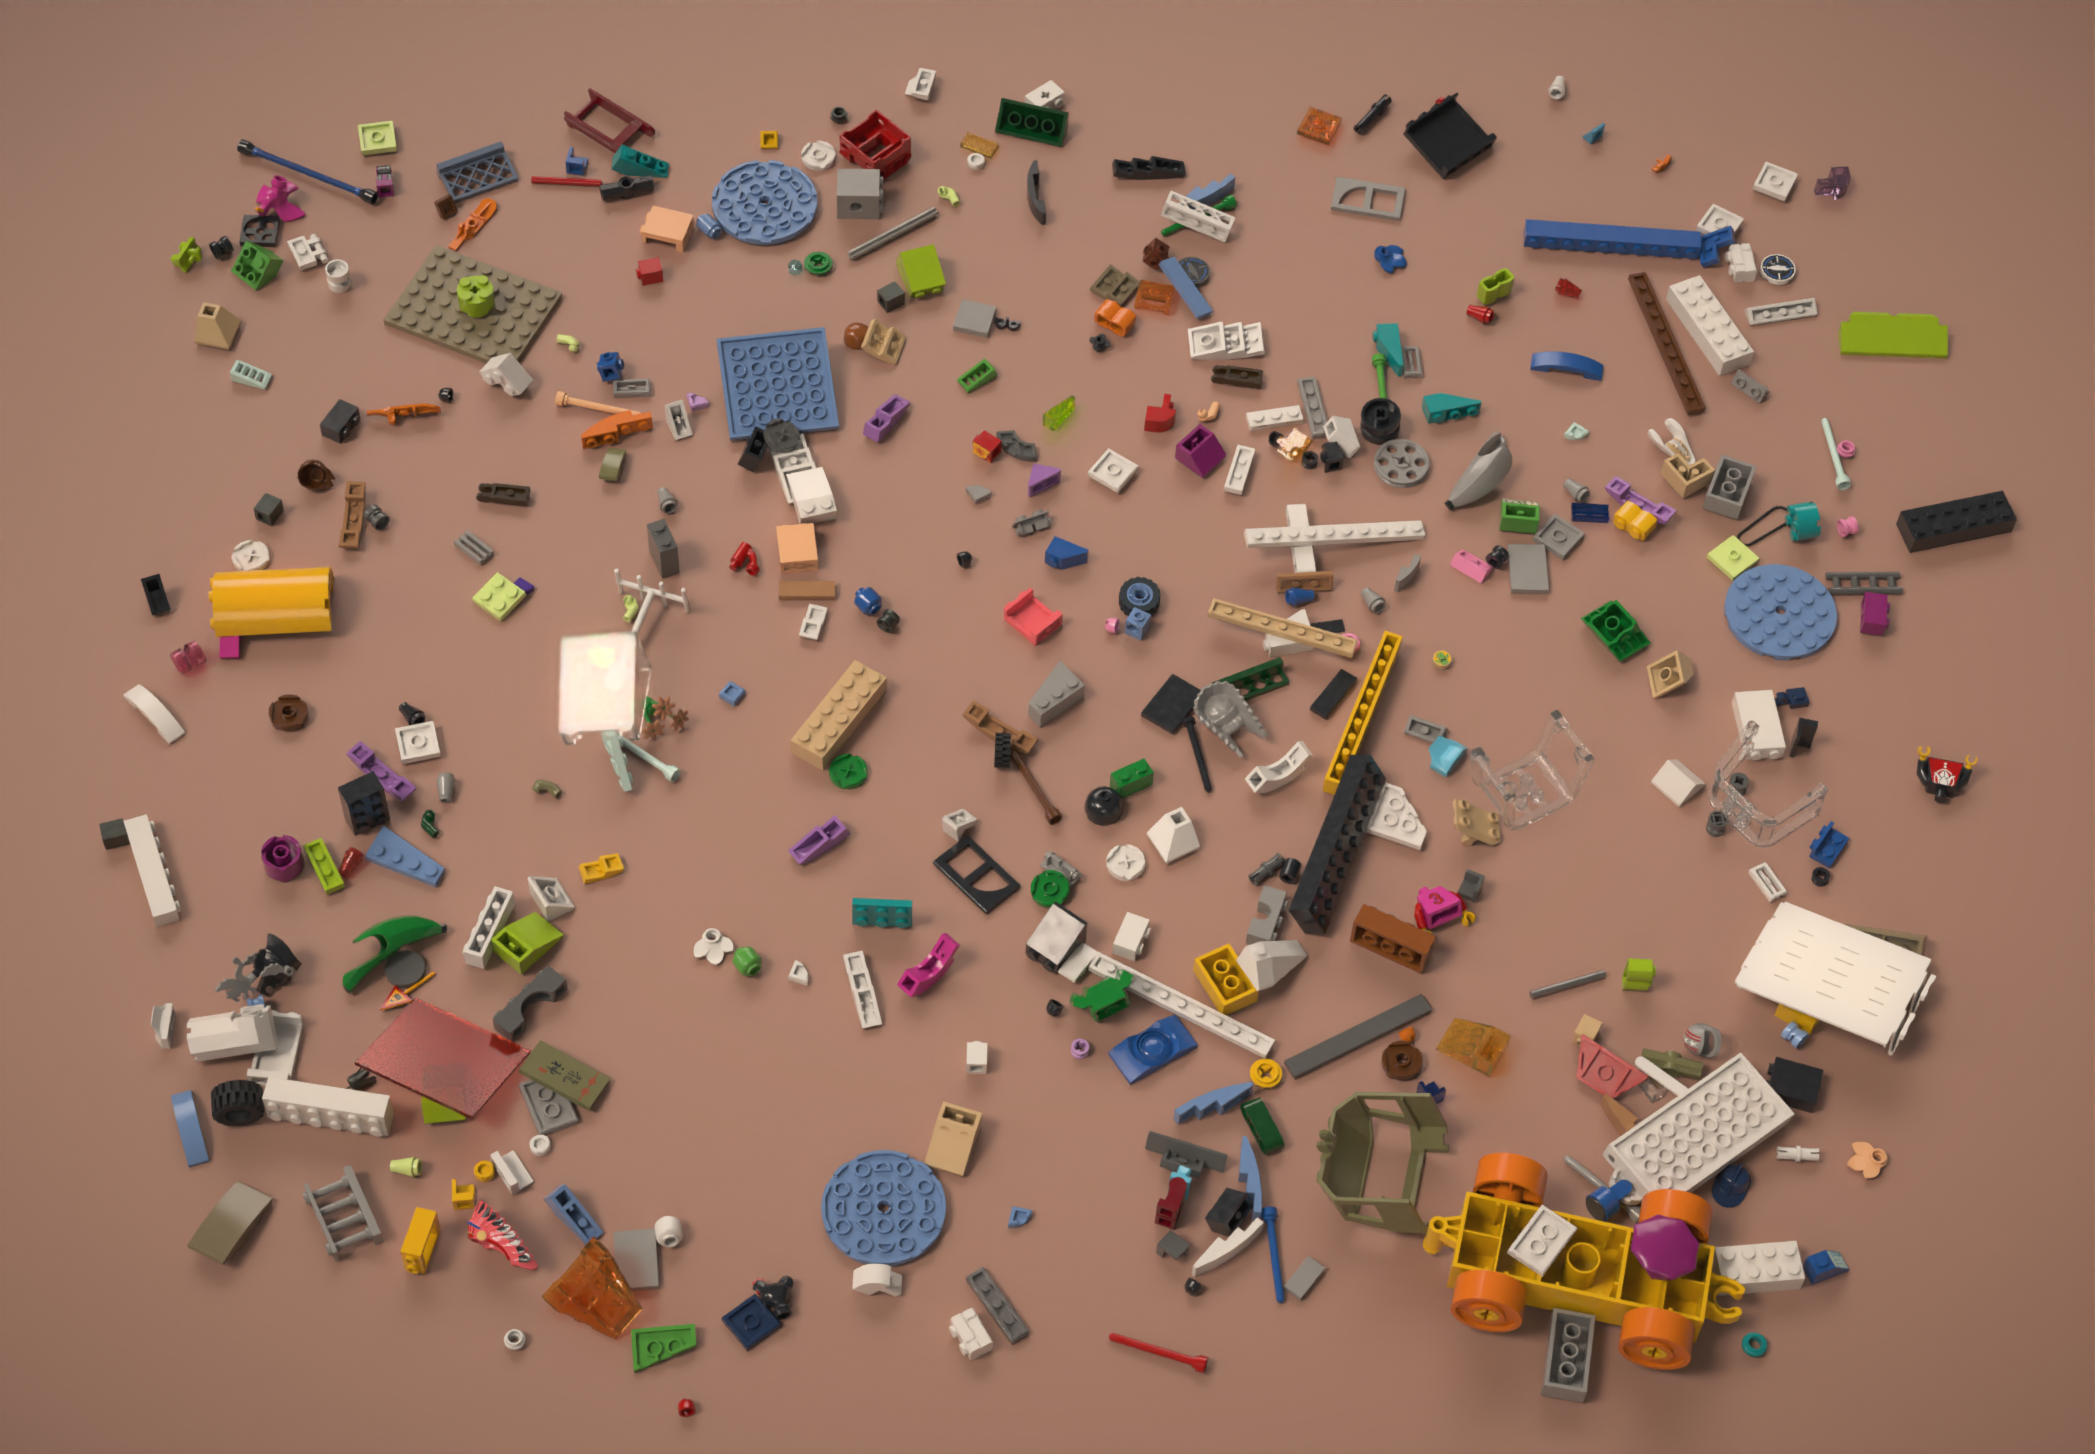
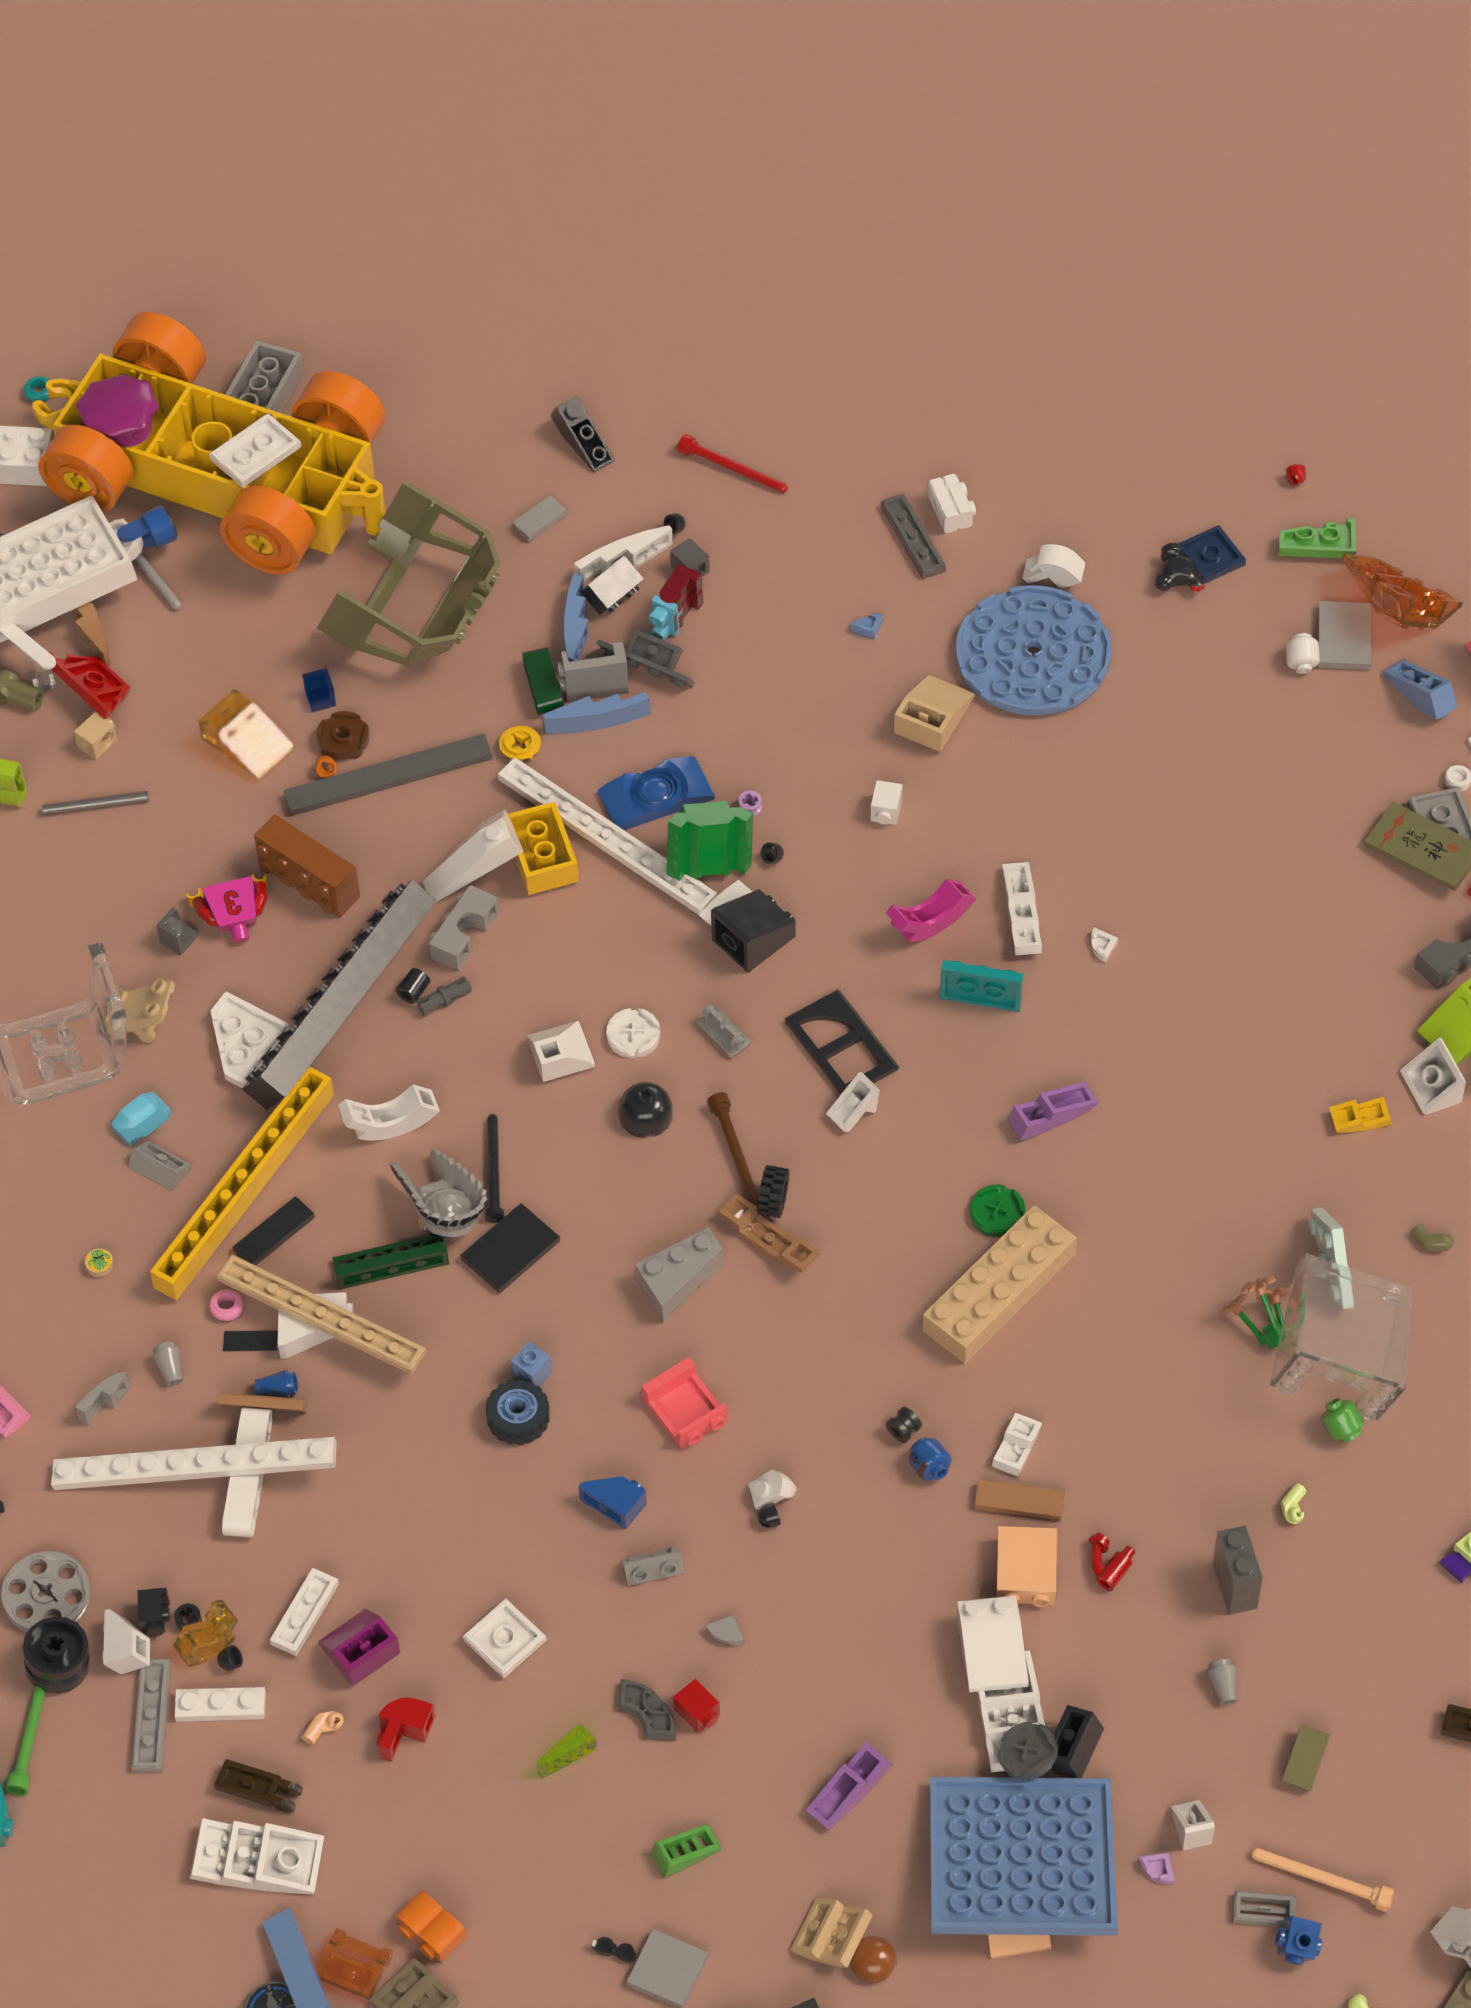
camera: 165 degrees left, 0 degrees up
orange slope [581,410,653,449] -> none
white piece [605,569,690,692] -> none
light aqua piece [614,731,681,782] -> none
white plate [694,928,733,965] -> none
medium blue tile [719,681,746,706] -> none
bright green head [732,947,762,976] -> none
medium lavender slope [1028,464,1061,497] -> none
green tile [1030,870,1070,908] -> none
black plate [1089,334,1110,352] -> none
bright pink hinge [1105,618,1120,634] -> none
green brick [1110,758,1154,798] -> none
white brick [1112,912,1151,961] -> none
blue piece [1261,1207,1285,1303] -> none
none -> black slope [550,396,615,472]
none -> light grey panel [557,641,629,702]
none -> white plate [748,1470,797,1511]

